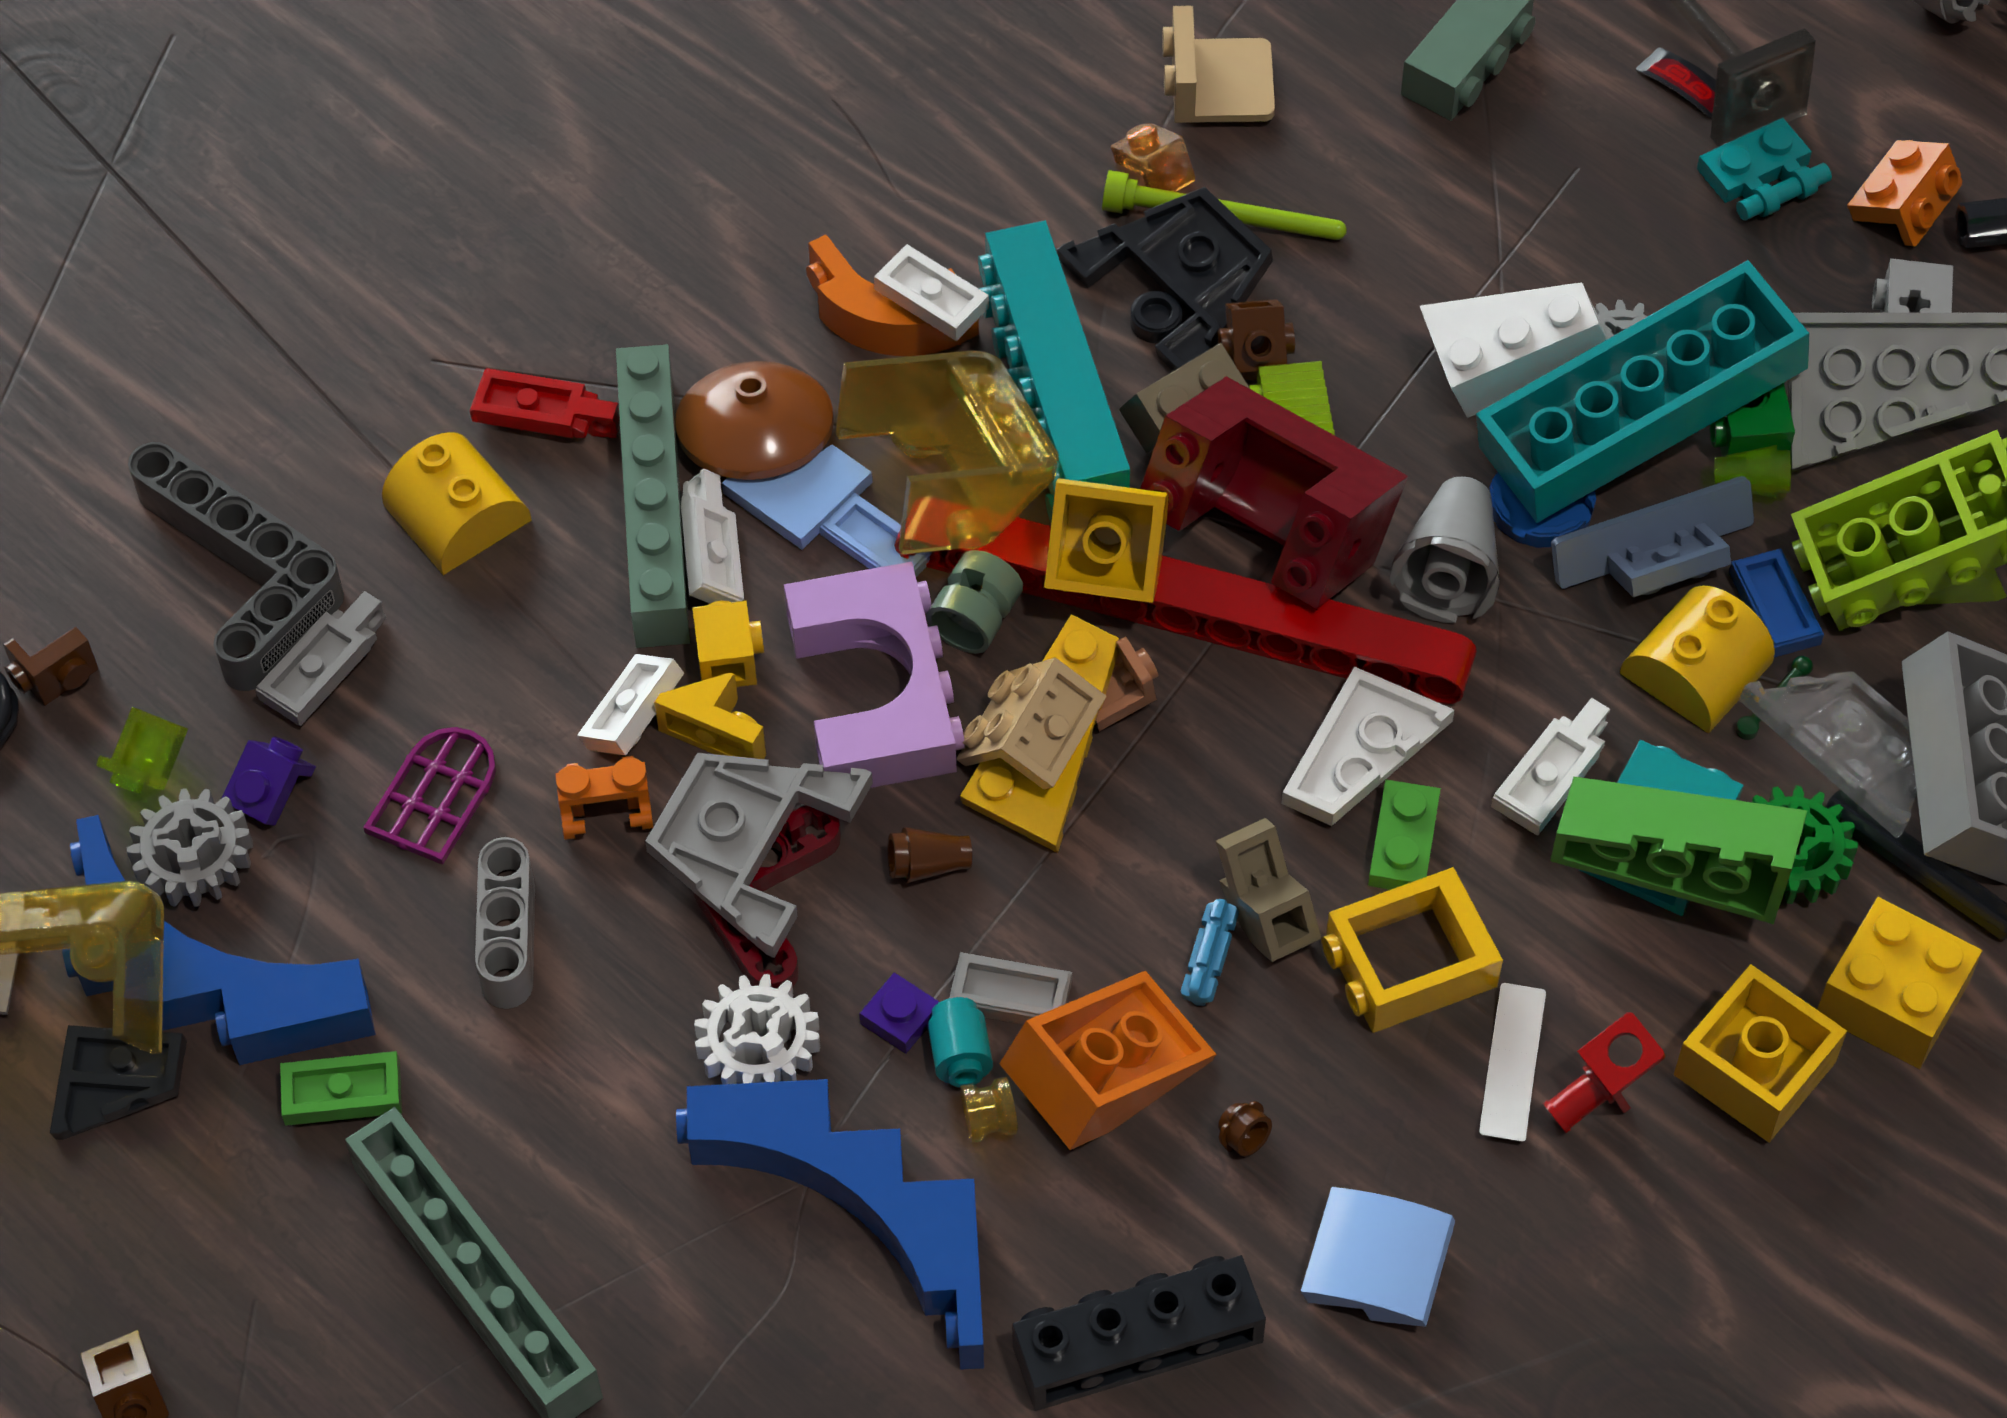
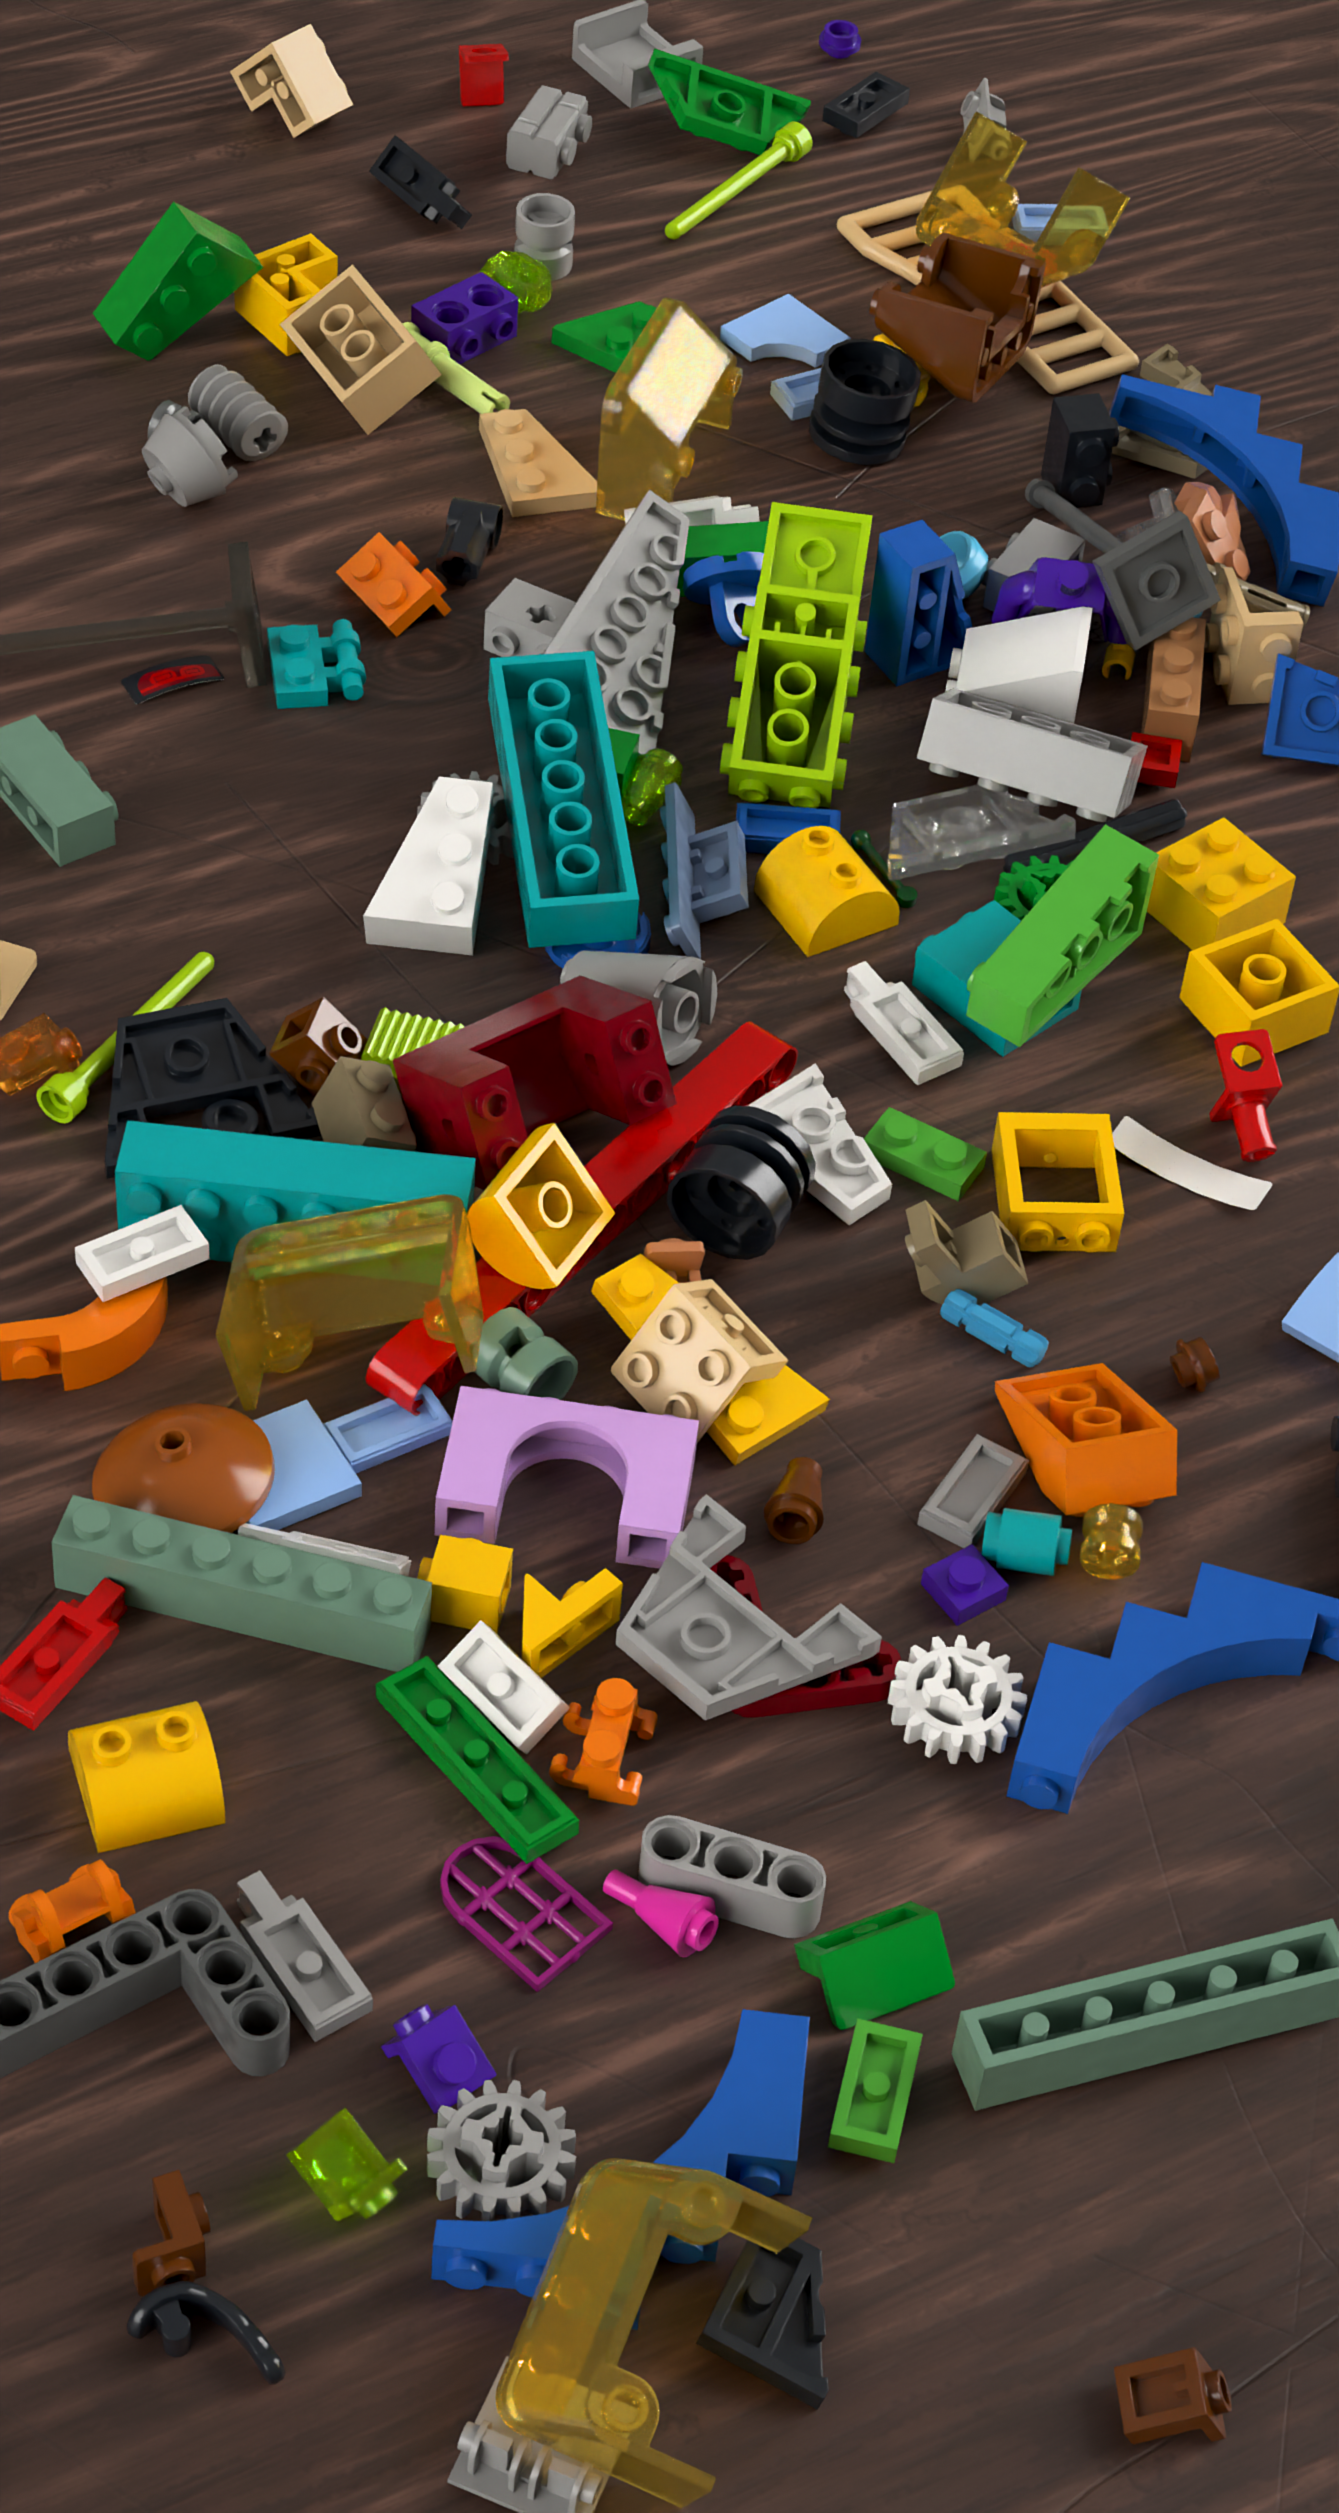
camera: 75 degrees left, 10 degrees down
none -> orange piece [9,1859,136,1963]
none -> green tile [376,1656,580,1864]
none -> dark pink cone [603,1869,719,1957]
none -> black wheel [667,1105,816,1260]
none -> green panel [794,1901,955,2030]

